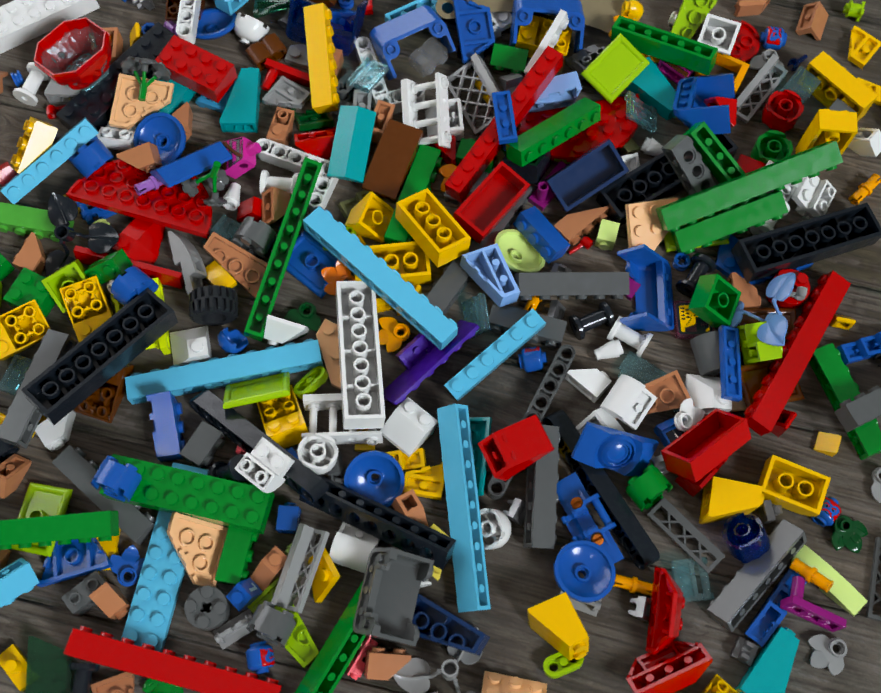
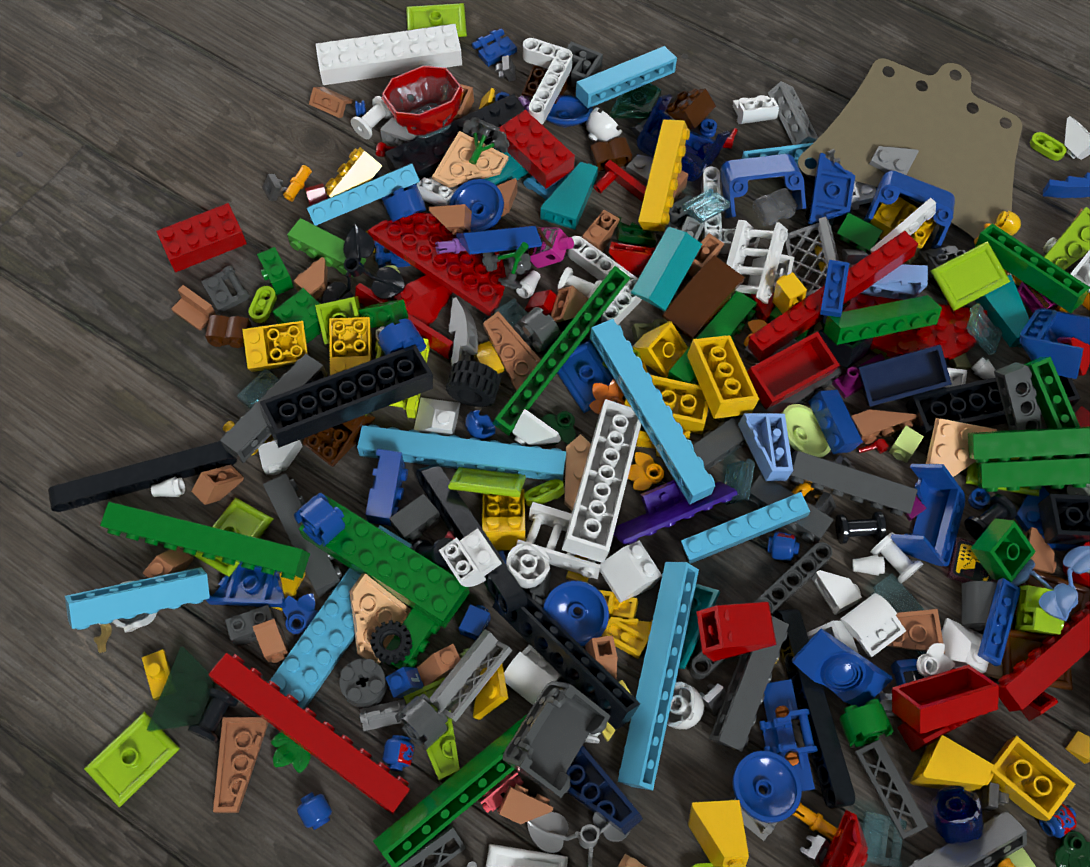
camera: 20 degrees right, 5 degrees down
light grey wing [262,75,311,109] -> none
none -> black tyre [370,620,413,665]
none -> yellow brick [772,272,807,314]

